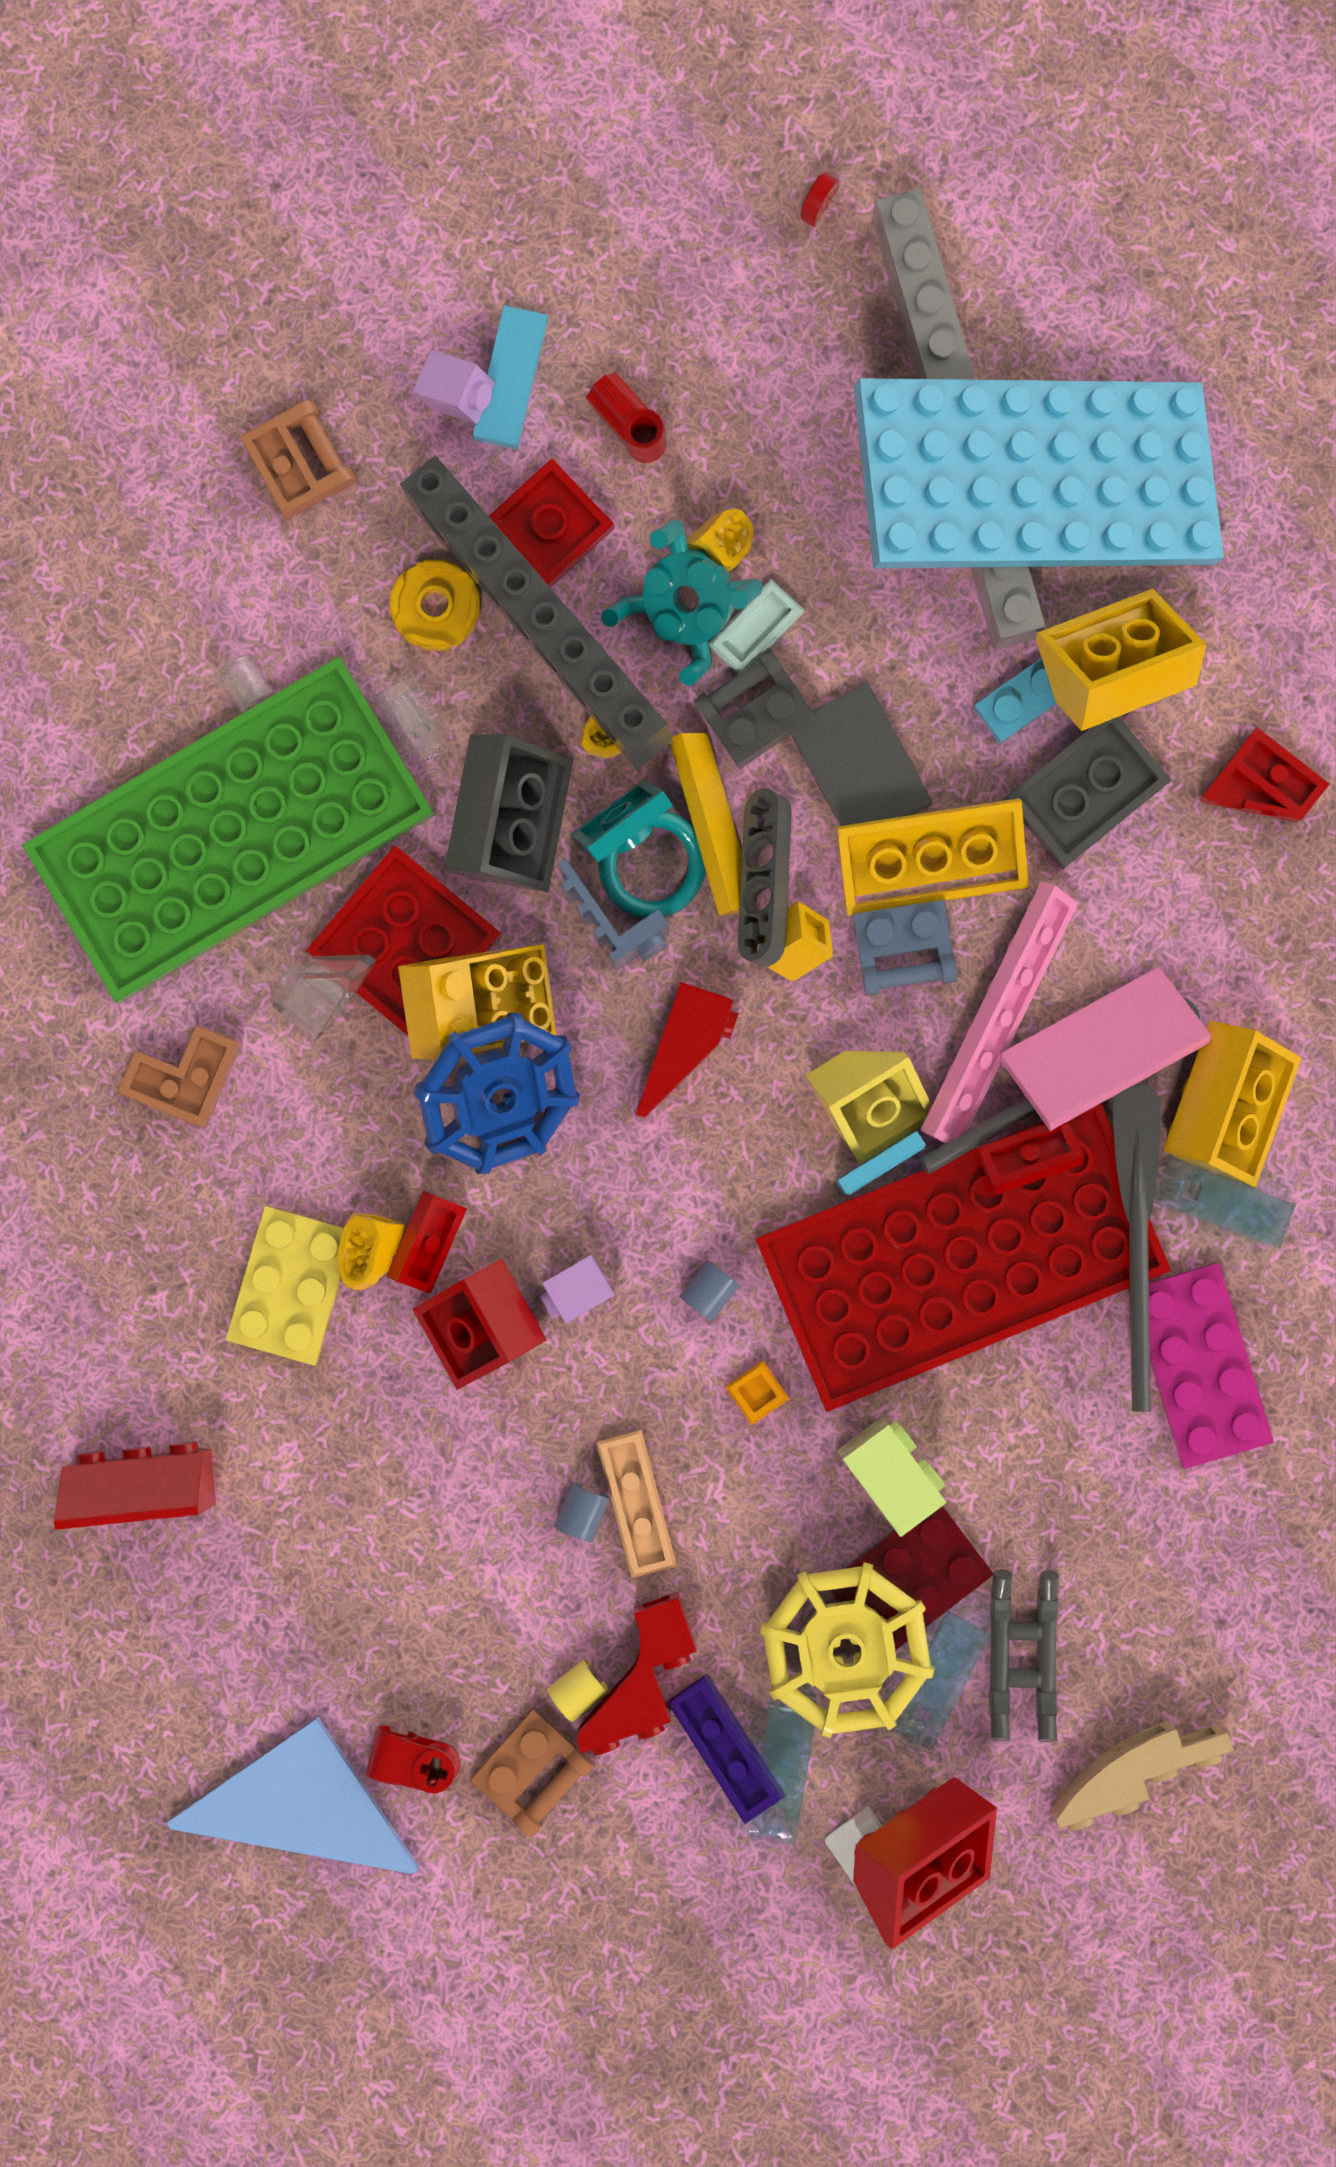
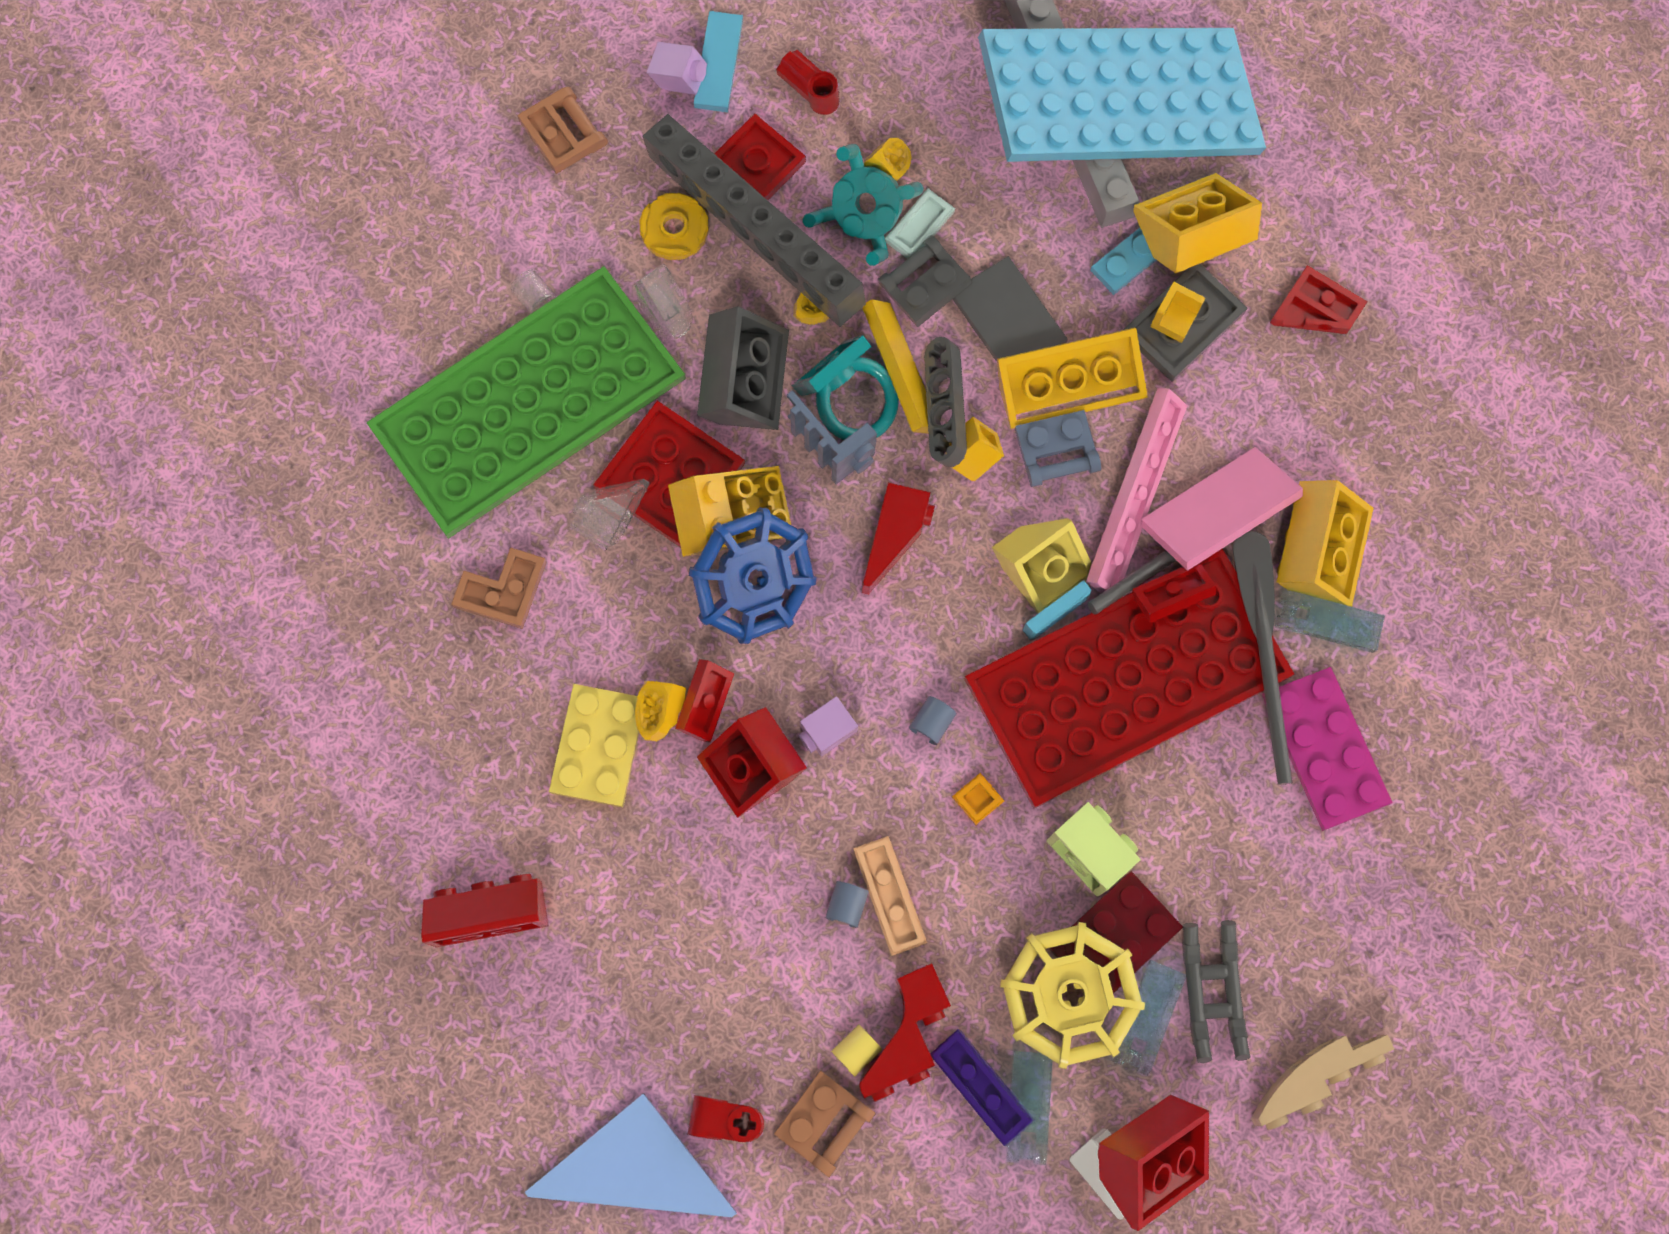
camera: 10 degrees left, 10 degrees down
none -> yellow panel [1150,282,1205,343]

